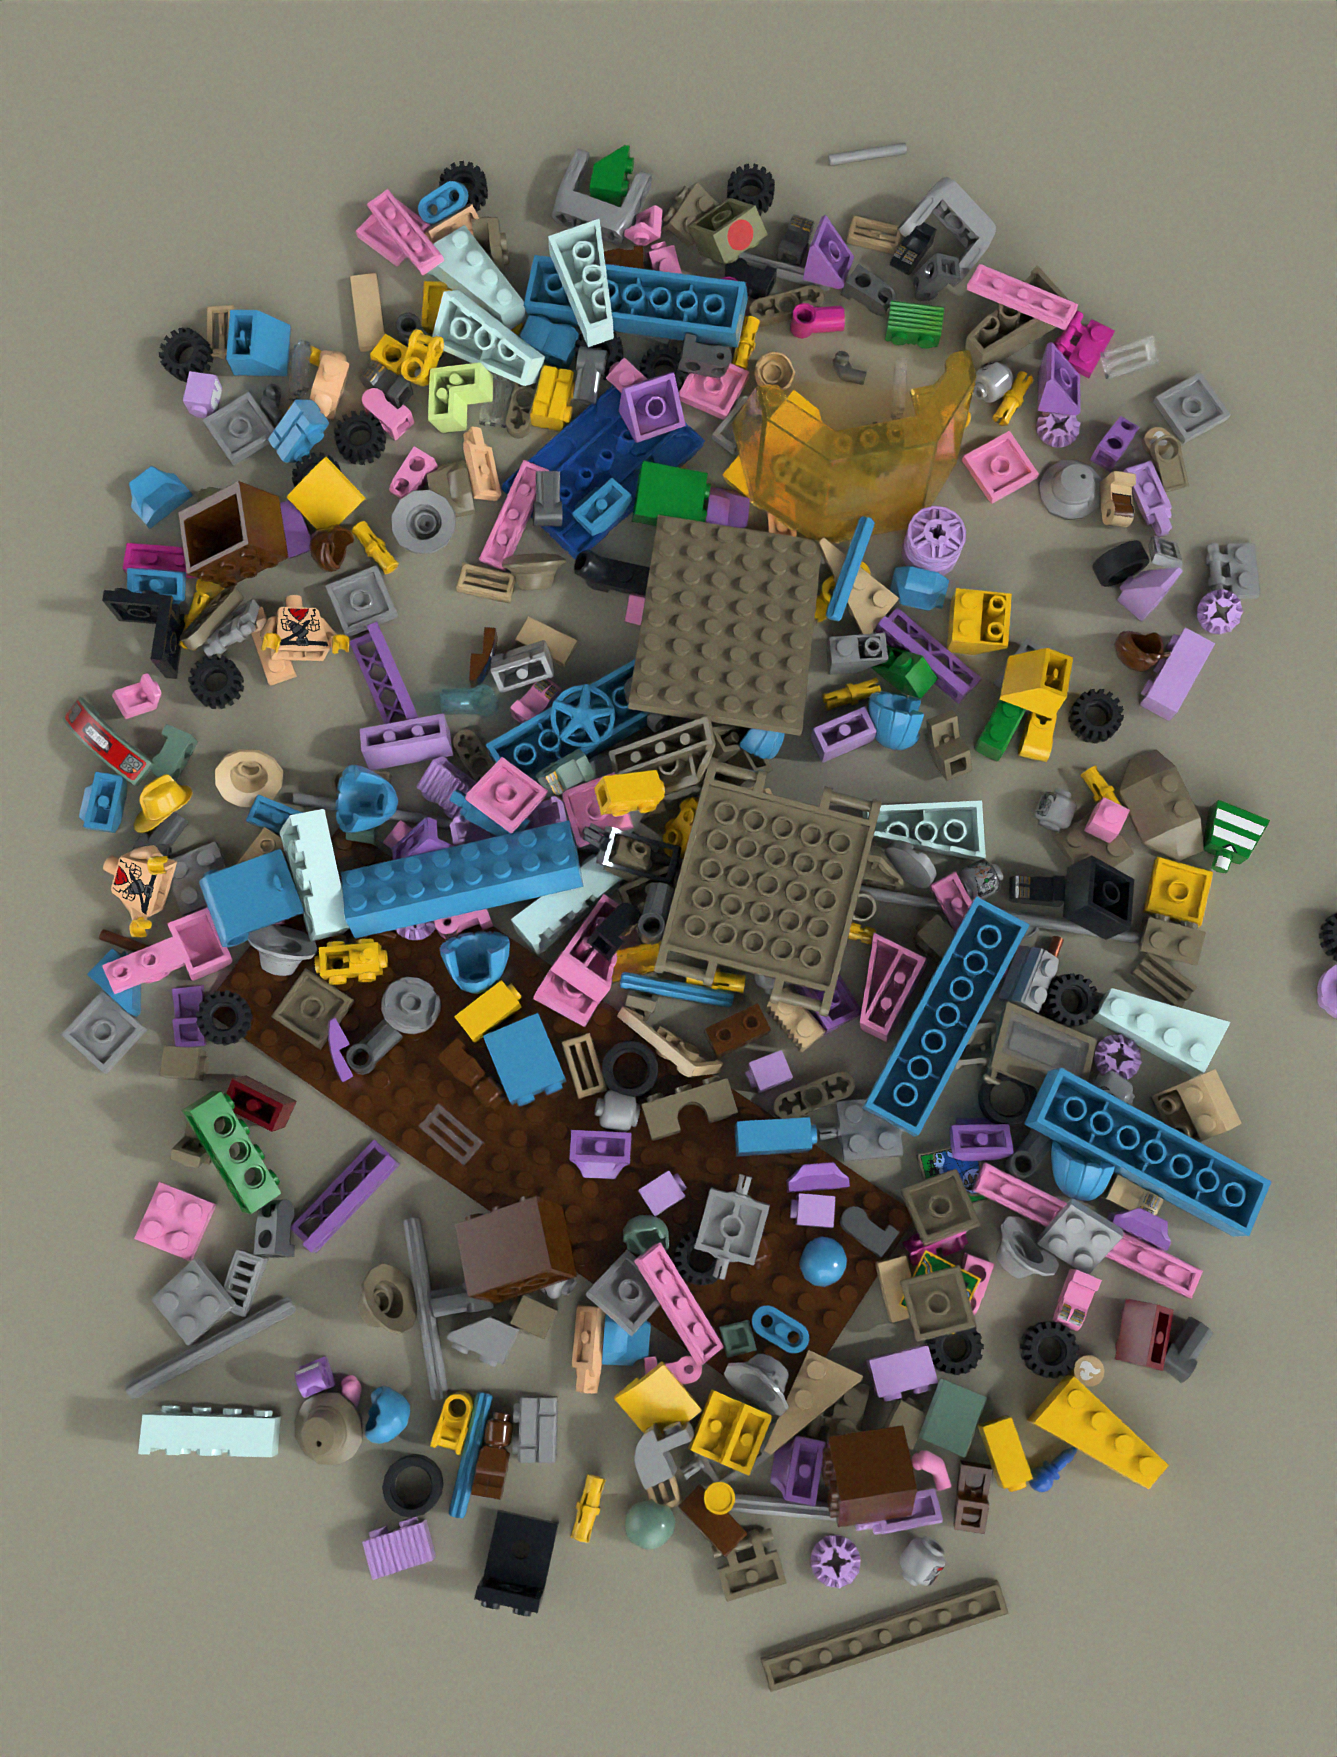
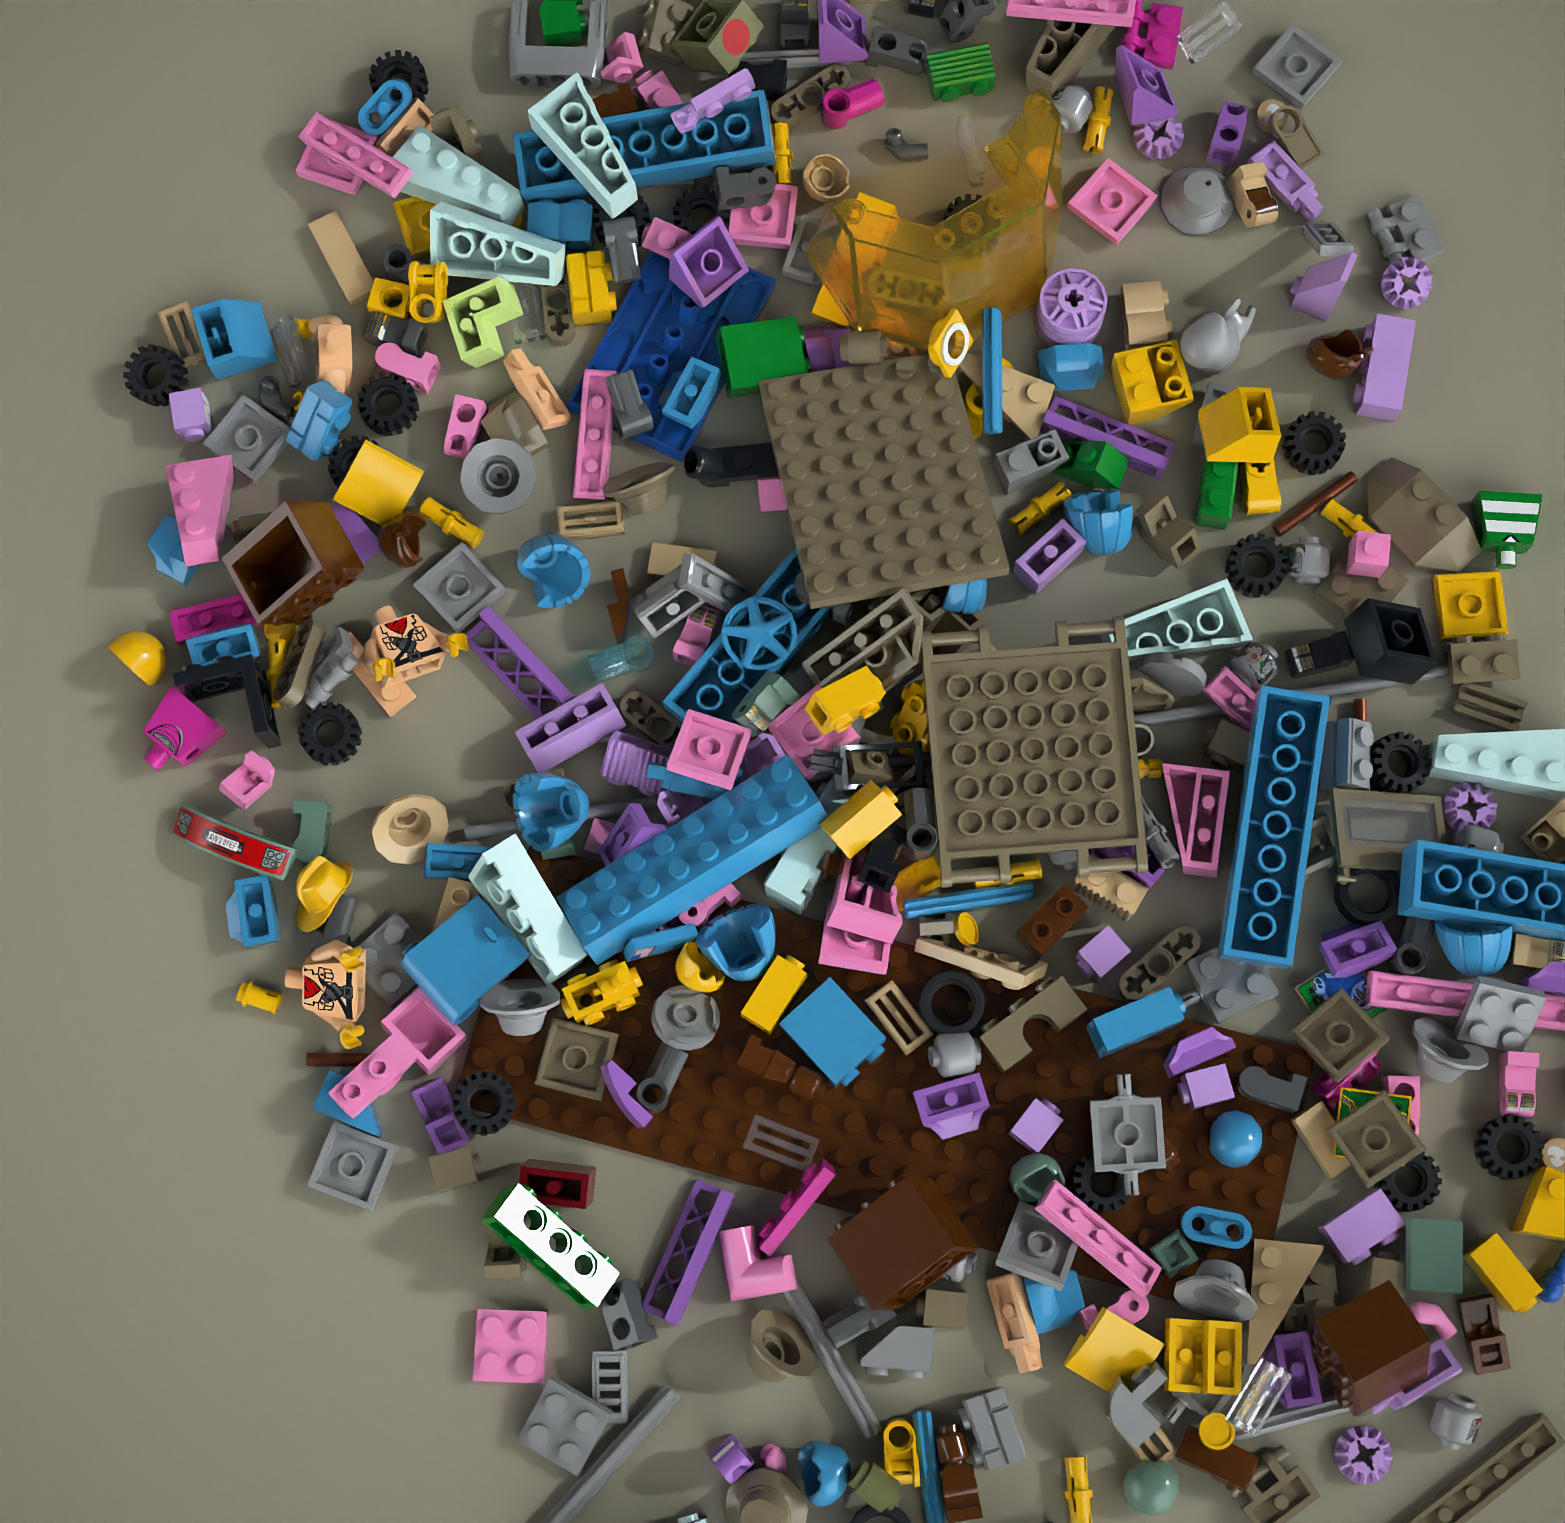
camera: 15 degrees left, 0 degrees up
black tyre [1092,540,1150,587] -> none
none -> yellow helmet [107,631,167,686]
none -> dark pink torso [143,687,226,771]
none -> bright pink wedge [165,455,235,567]
none -> yellow pin [236,981,283,1014]
none -> dark azure hair [517,533,590,608]
none -> dark azure tile [623,923,698,962]
none -> lavender hinge [670,68,756,134]
none -> yellow hair [675,941,726,993]
none -> light grey tile [678,553,750,618]
none -> bright pink brick [719,1225,798,1302]
none -> dark pink plate [758,1158,835,1257]
none -> yellow brick [819,780,902,859]
none -> reddish brown hand [822,851,846,883]
none -> dark tan brick [840,330,889,365]
none -> olive brick [847,1460,902,1513]
none -> yellow piece [928,308,974,378]
none -> yellow piece [953,912,979,946]
none -> tan brick [1119,280,1173,351]
none -> light grey pin [1141,794,1181,869]
none -> light grey piece [1180,296,1256,375]
none -> black tyre [1225,534,1289,598]
none -> clear tile [1225,1358,1293,1436]
none -> copper bar [1273,471,1358,537]

